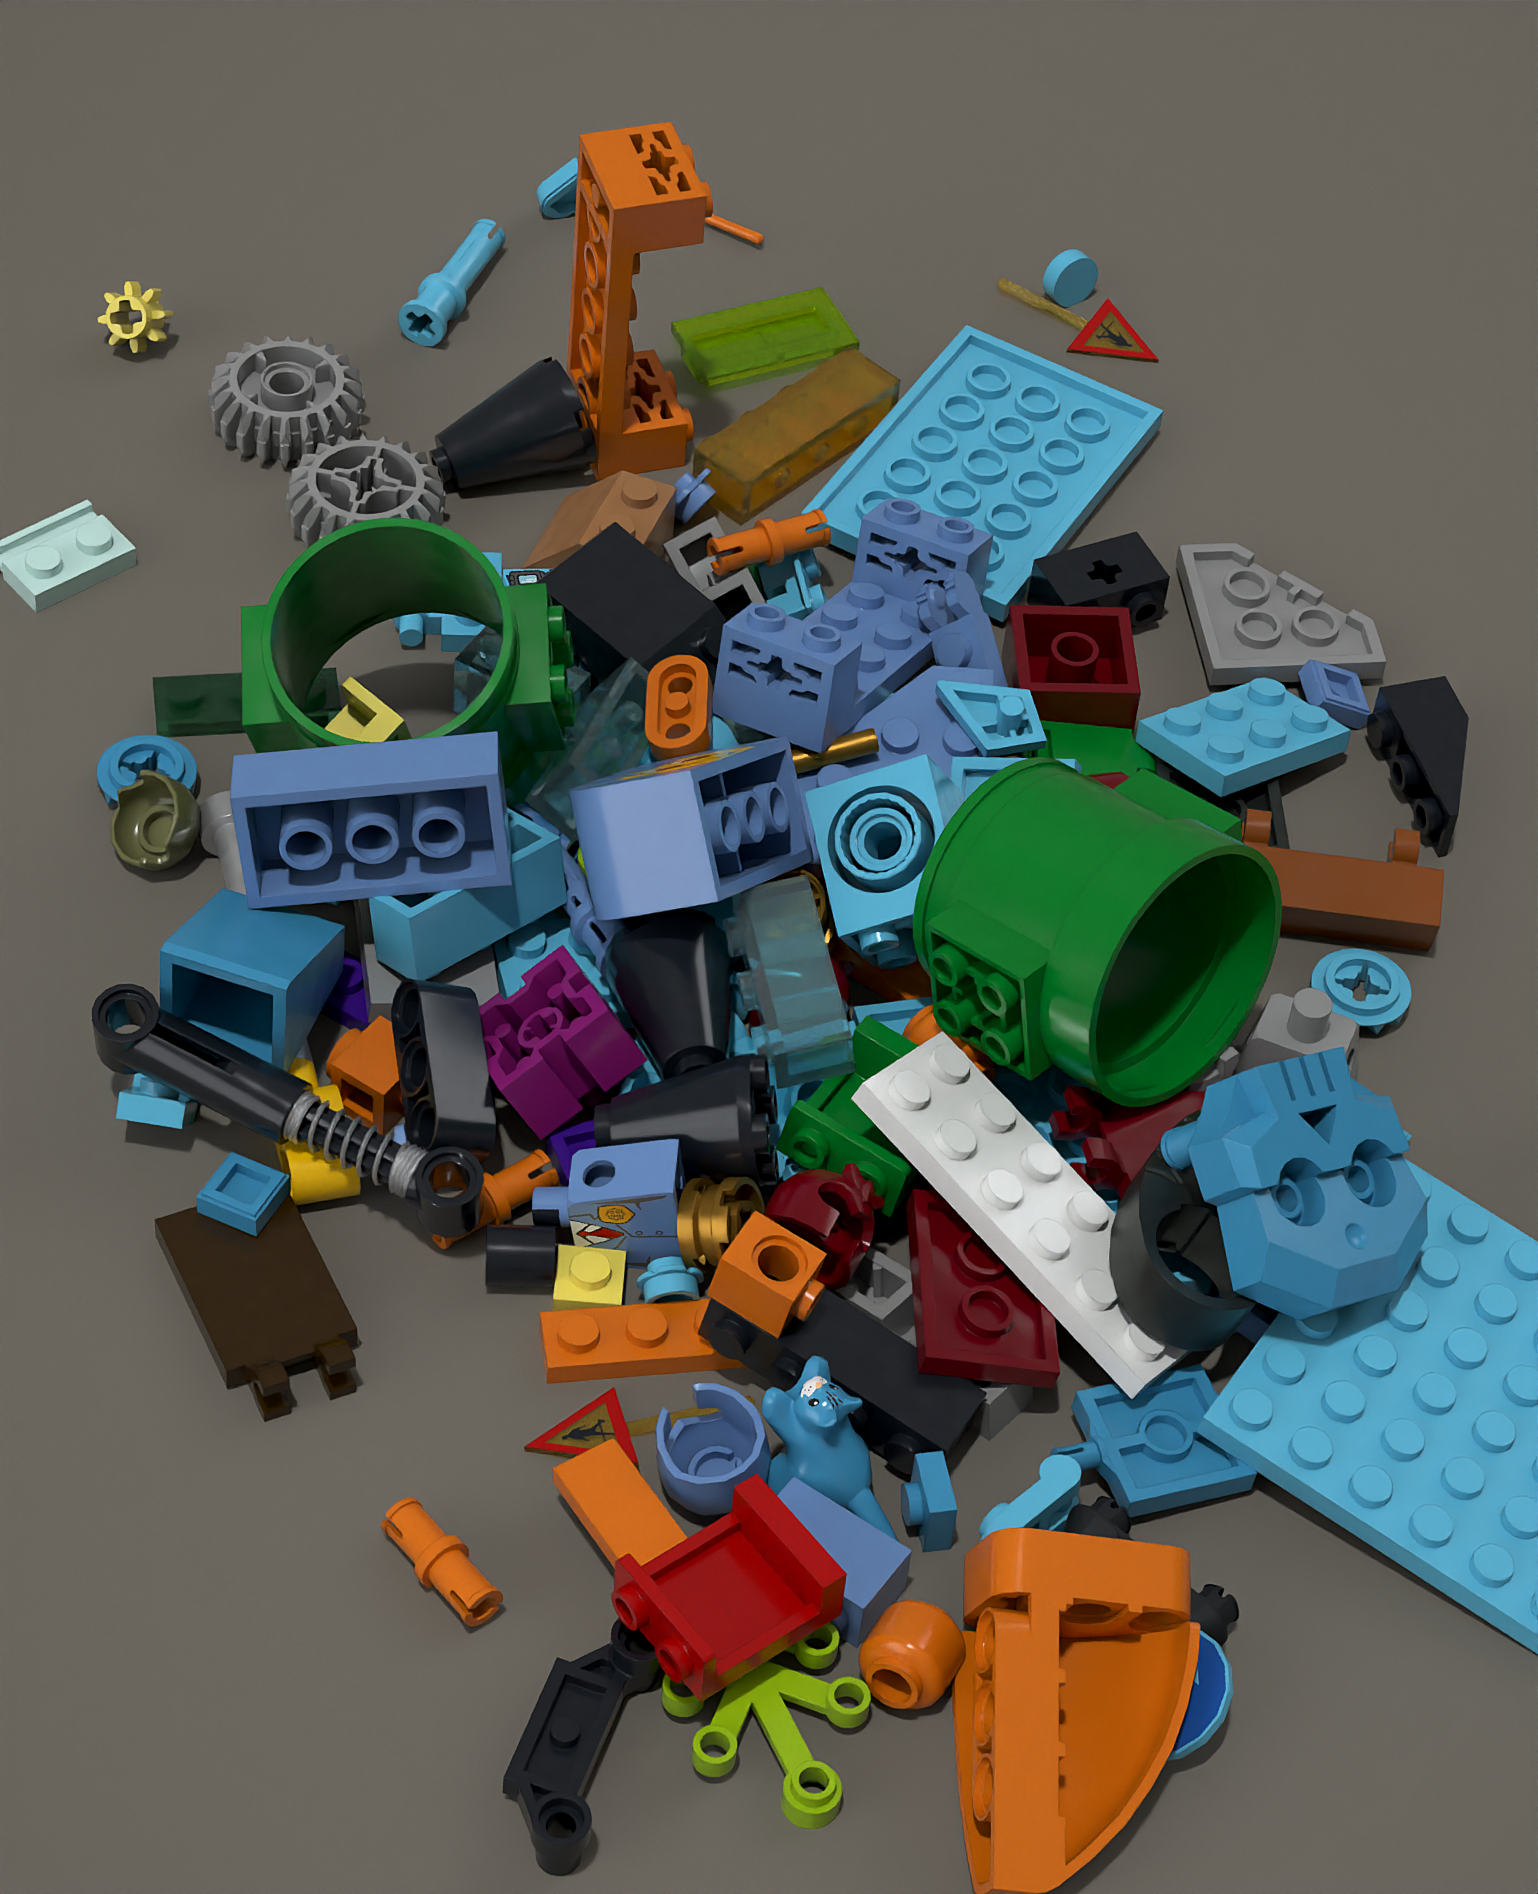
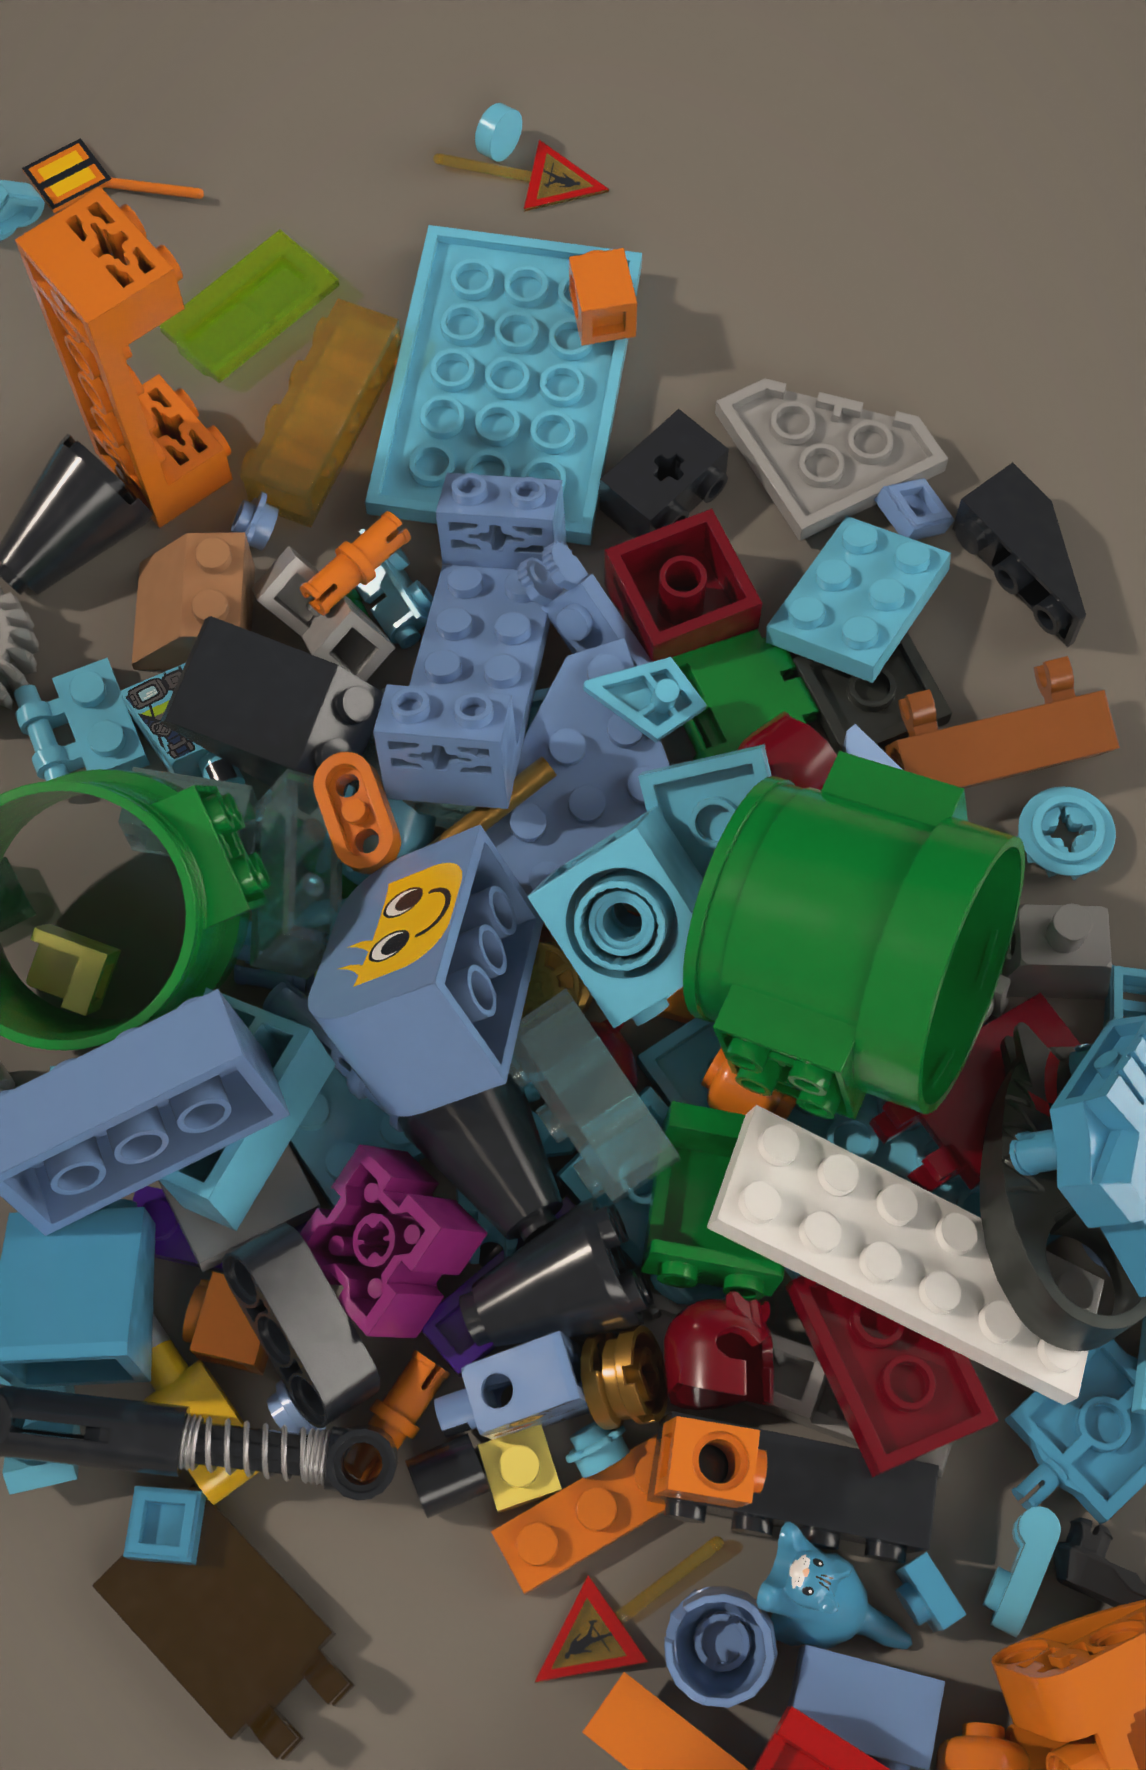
camera: 15 degrees left, 20 degrees up
none -> orange brick [569,248,637,346]

